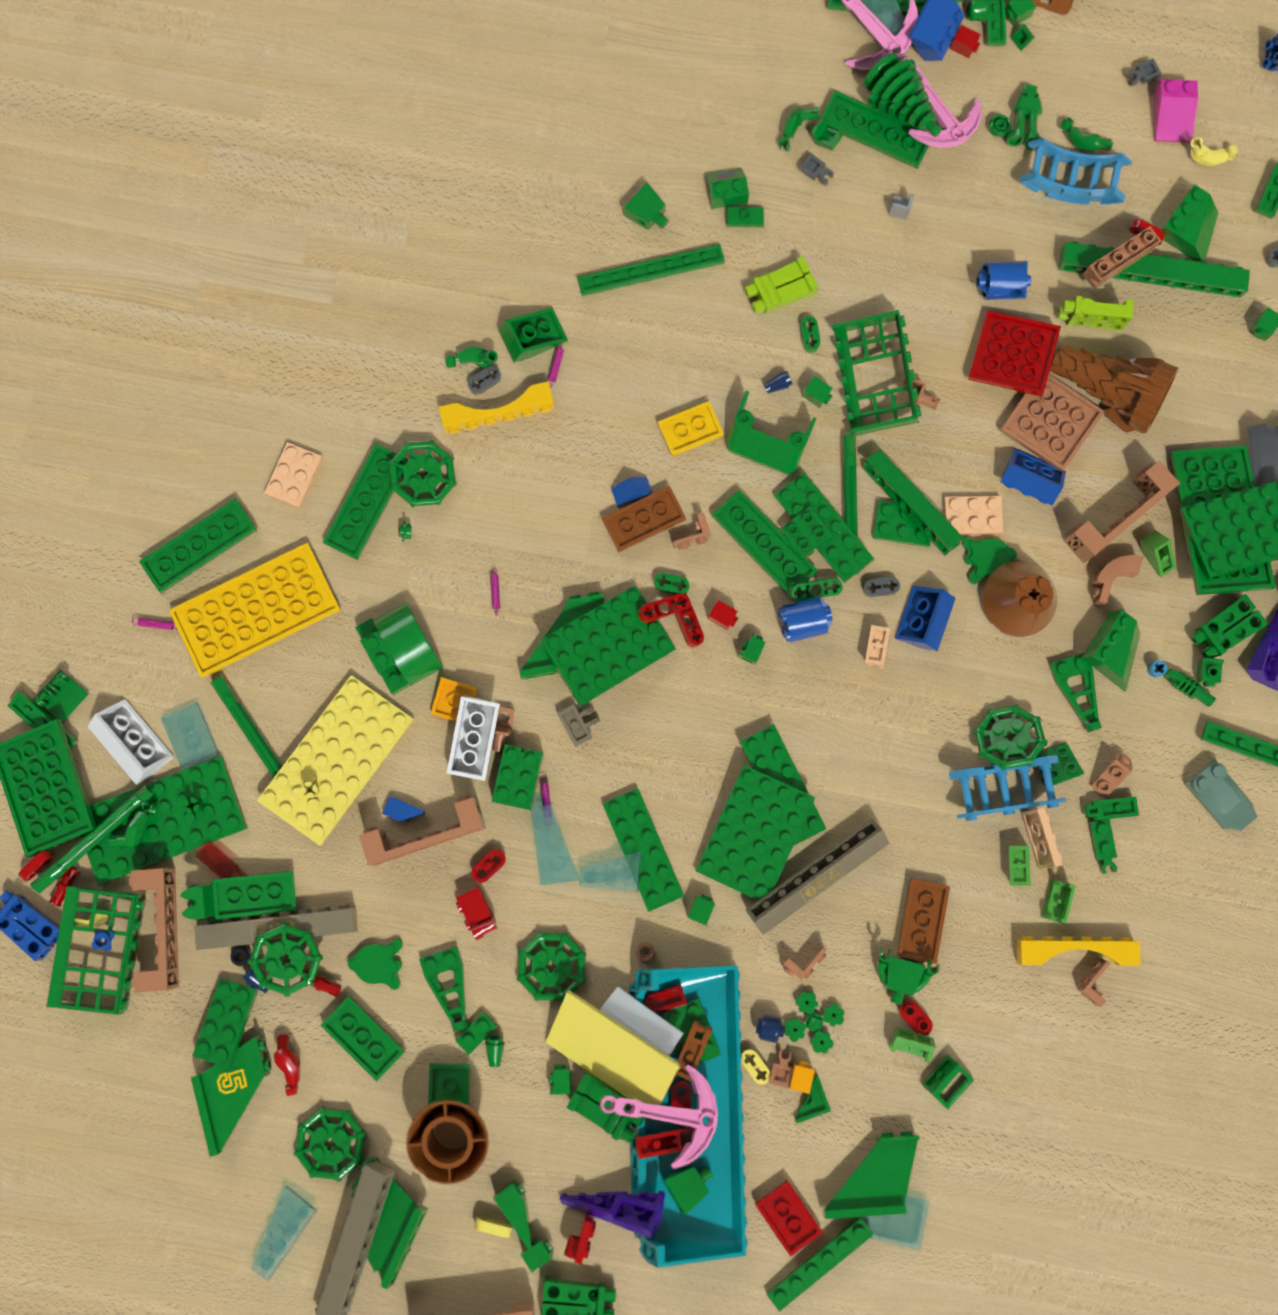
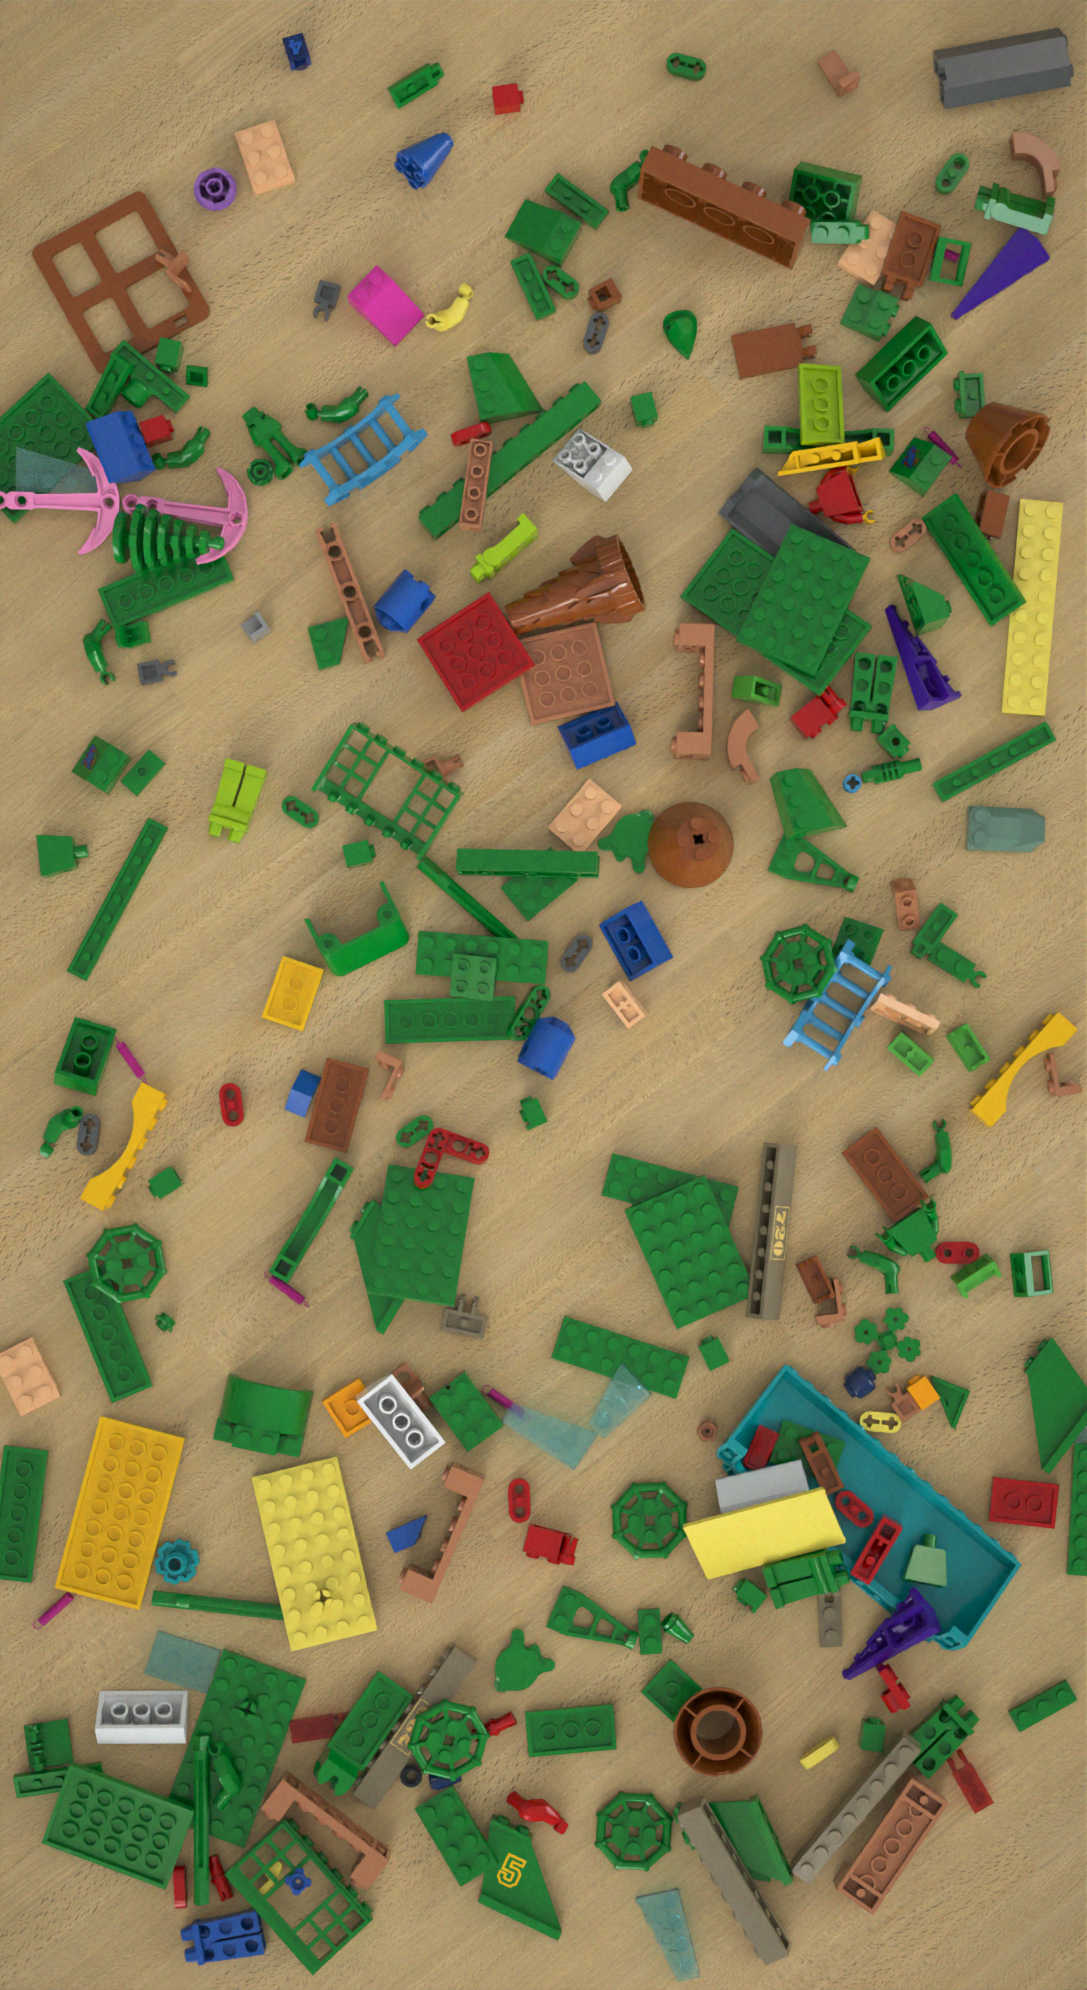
camera: 50 degrees left, 5 degrees up
green slope [493,1179,533,1249] -> none
bright pink piece [600,1065,718,1168] -> none
red brick [708,600,739,630] -> none
dark blue cone [764,371,793,394] -> none
none -> green brick [148,1166,184,1199]
none -> green arm [151,426,211,470]
none -> teal plant [154,1538,200,1585]
none -> red plate [219,1083,245,1127]
none -> green arch [269,1157,356,1283]
none -> green wing [308,617,349,670]
none -> nougat piece [315,522,385,664]
none -> white slope [552,428,633,502]
none -> red hinge [789,685,848,740]
none -> dark tan brick [791,1729,921,1885]
none -> dark orange hinge [795,1255,836,1304]
none -> dark tan plate [817,1587,842,1648]
none -> green arm [847,1246,901,1294]
none -> green arm [919,1119,952,1184]

